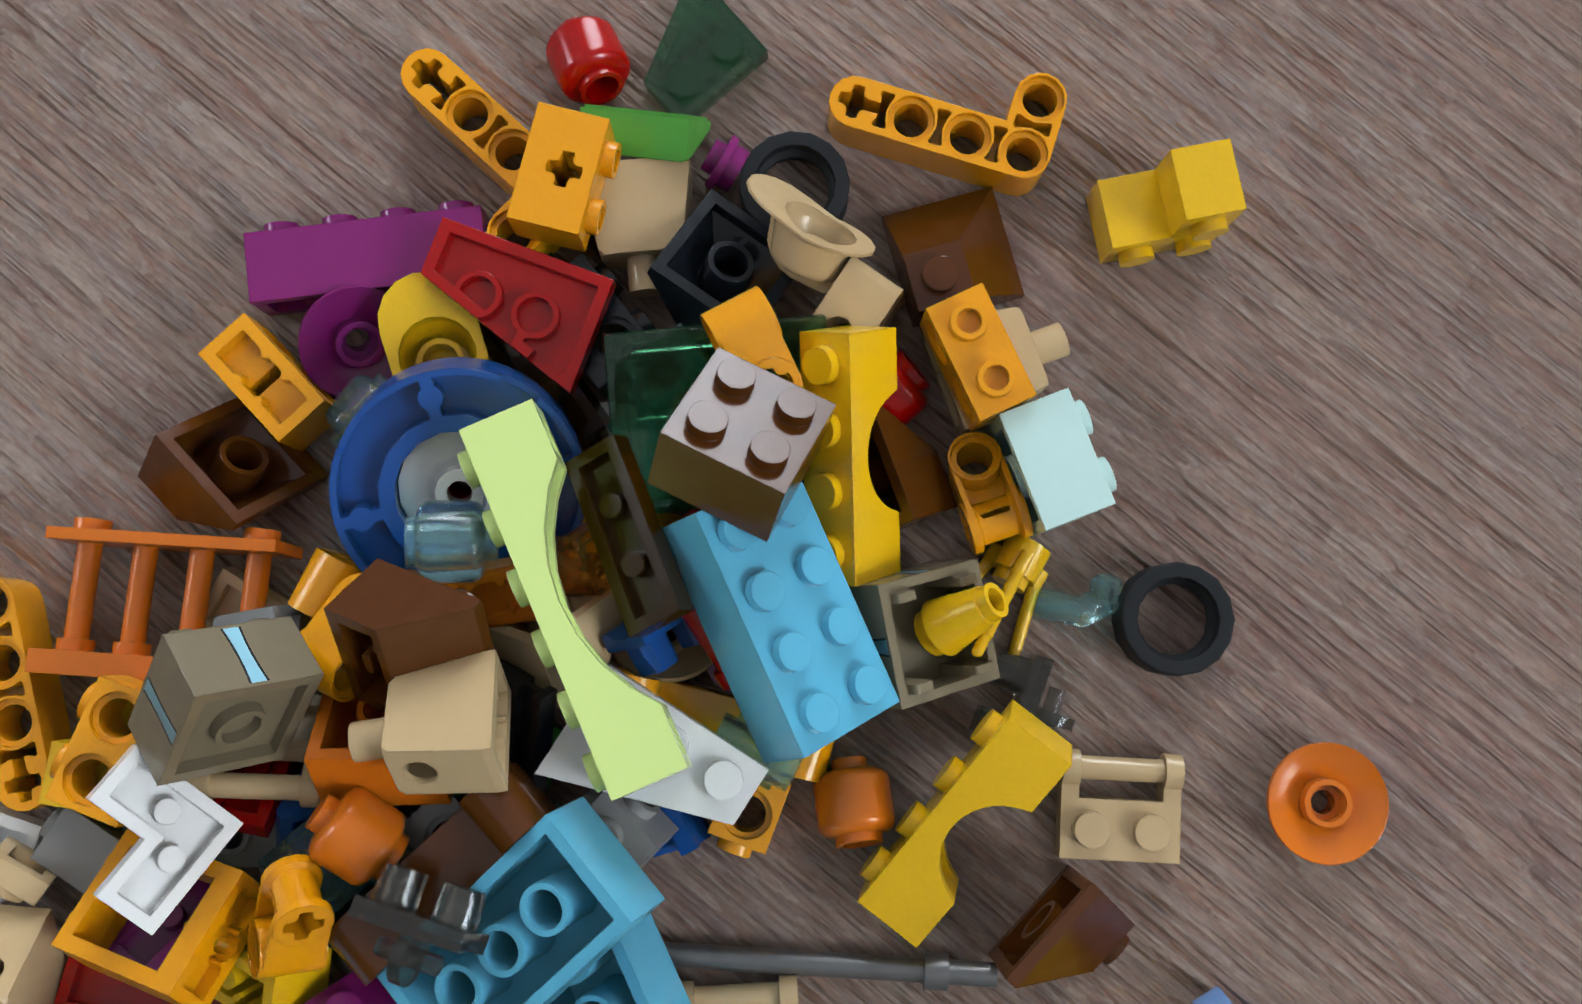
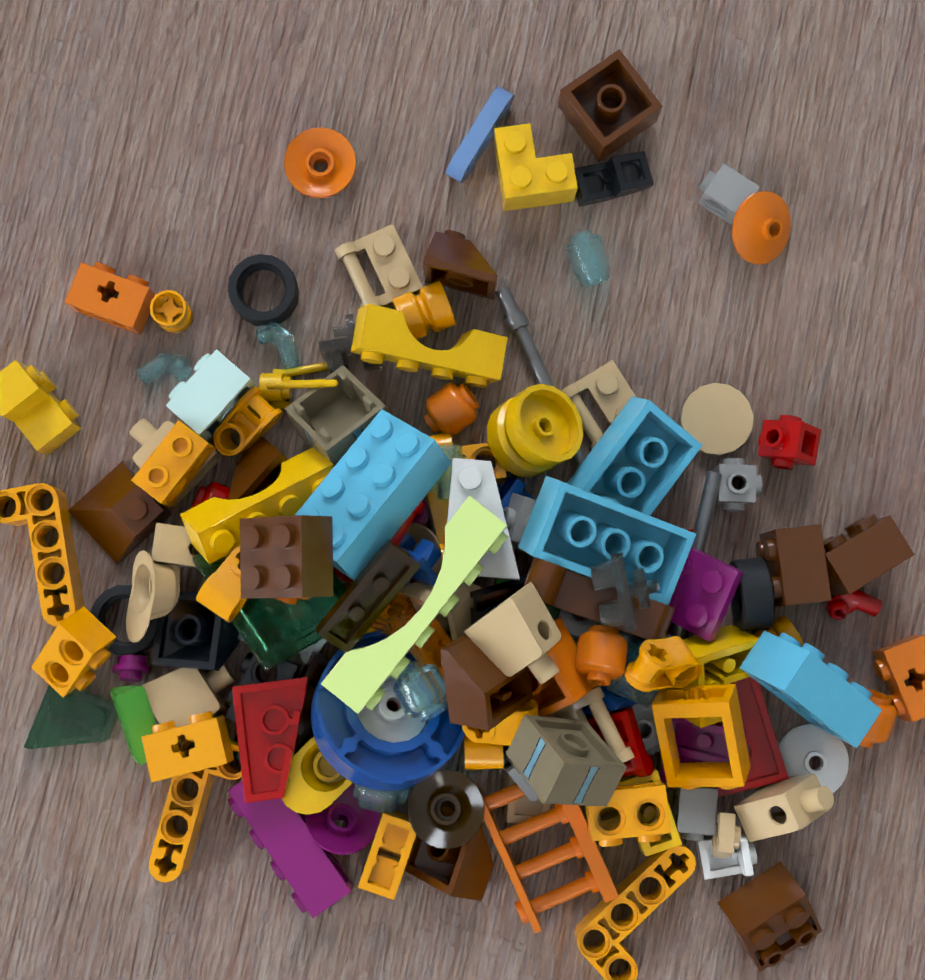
camera: 115 degrees left, 0 degrees up
white plate [86,743,243,935] -> none
red head [546,16,630,105] -> none
yellow cone [914,582,1009,656] -> none
none -> light orange brick [31,606,116,698]
none -> orange brick [64,262,155,335]
none -> clear light blue arm [136,353,192,385]
none -> light orange wheel [150,290,193,334]
none -> light orange wheel [392,281,456,340]
none -> dark brown dish [408,770,485,849]
none -> yellow wheel [487,384,583,478]

